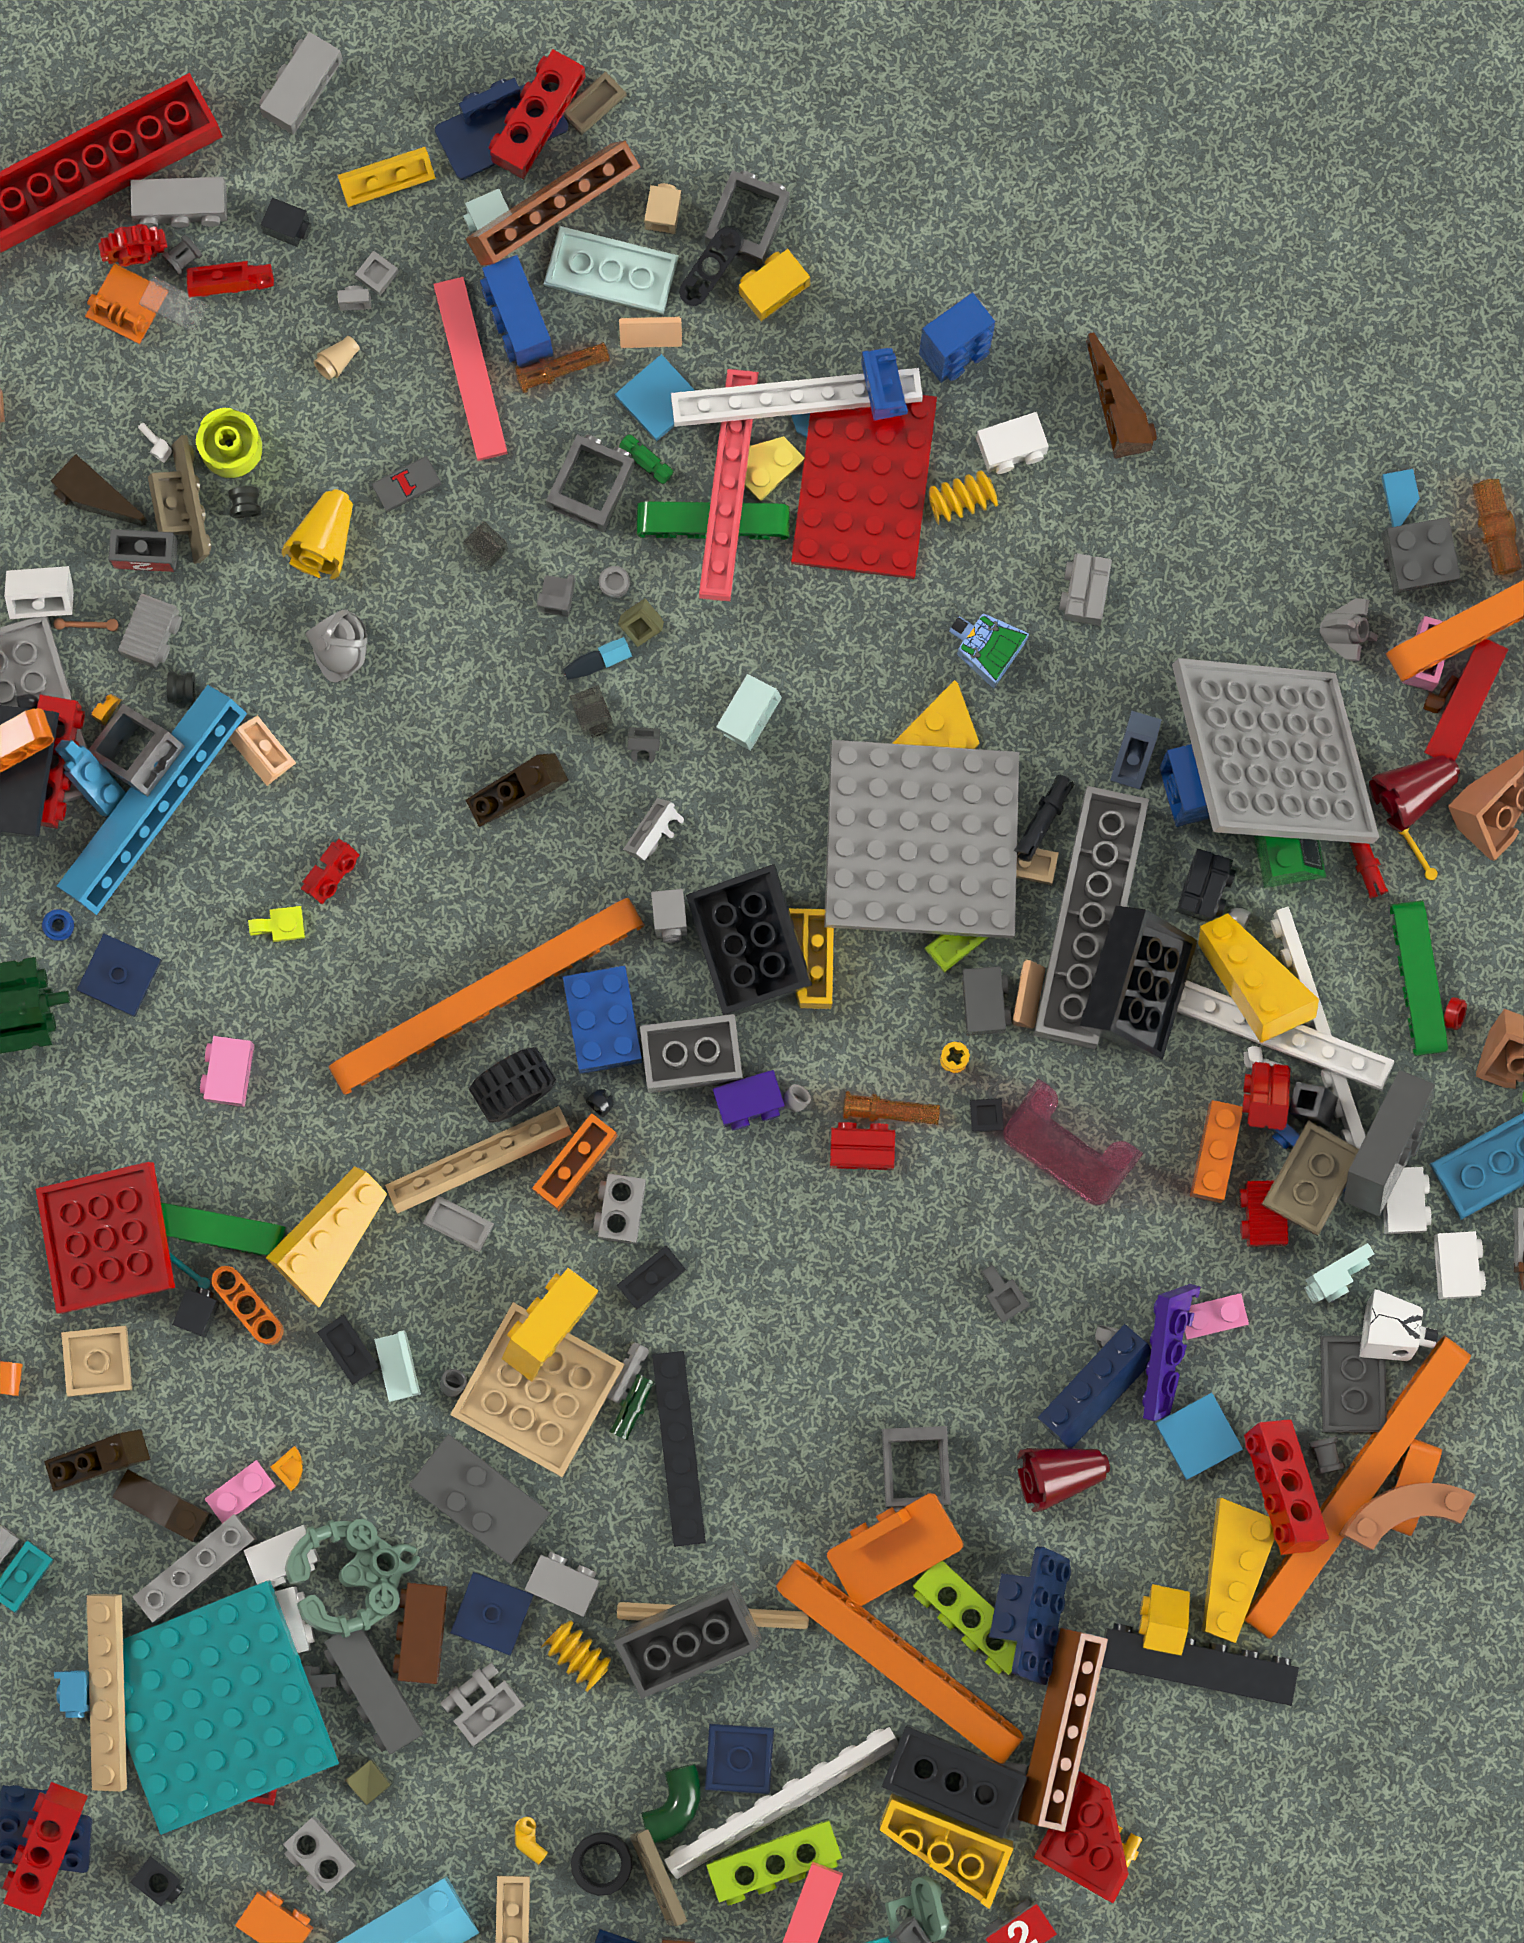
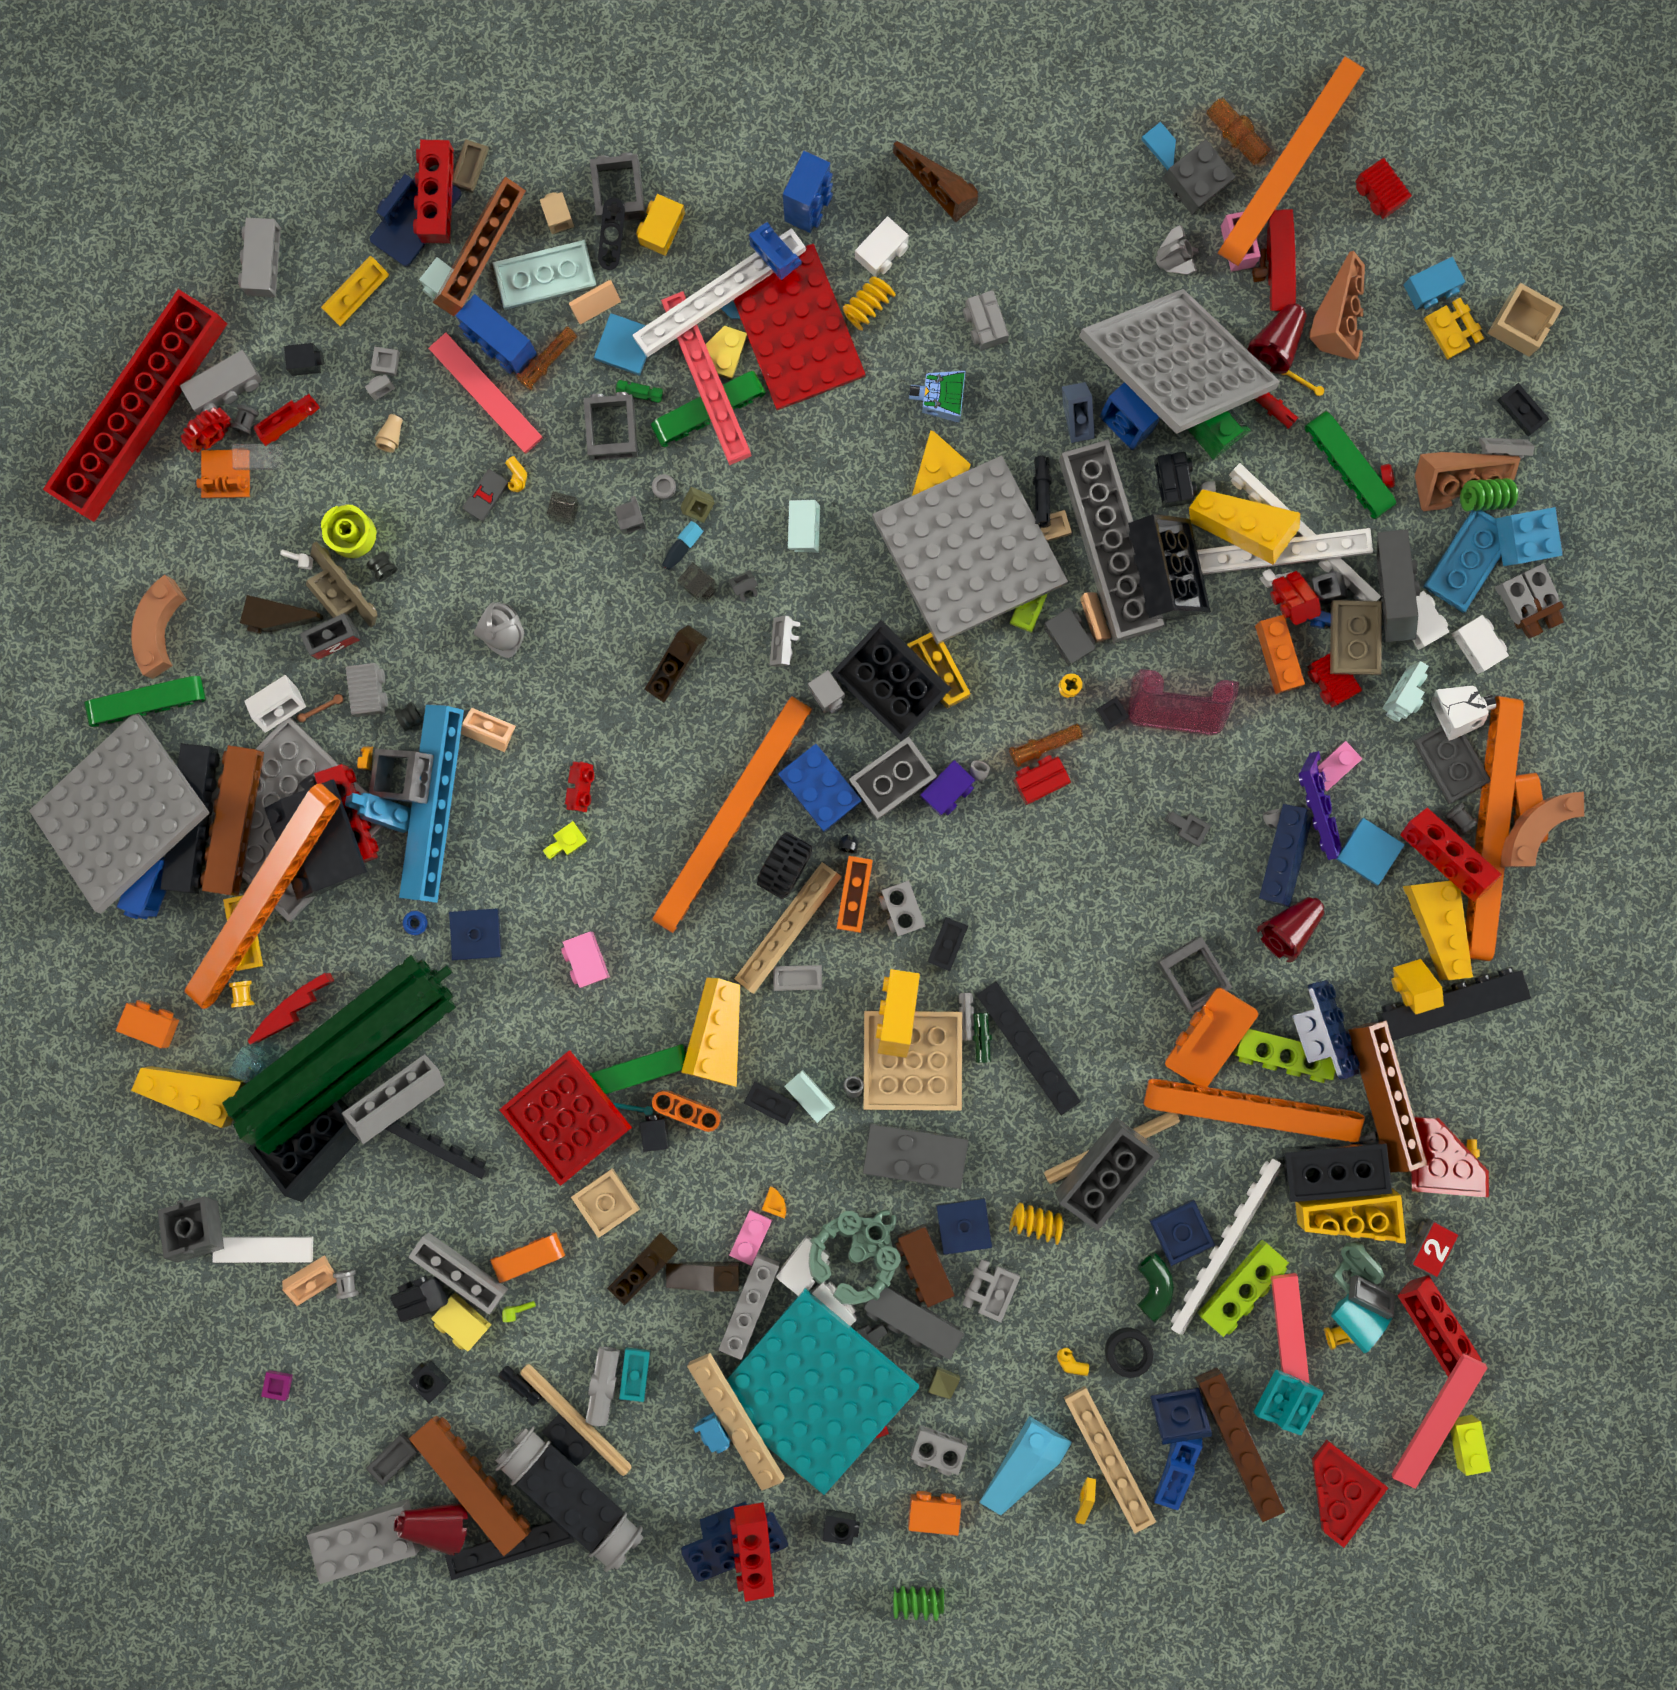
camera: 25 degrees left, 5 degrees up
yellow cone [282,489,353,579] -> none
light grey brick [525,1551,600,1617] -> none
dark tan tile [630,1829,687,1926] -> none
none -> yellow arm [505,456,527,492]

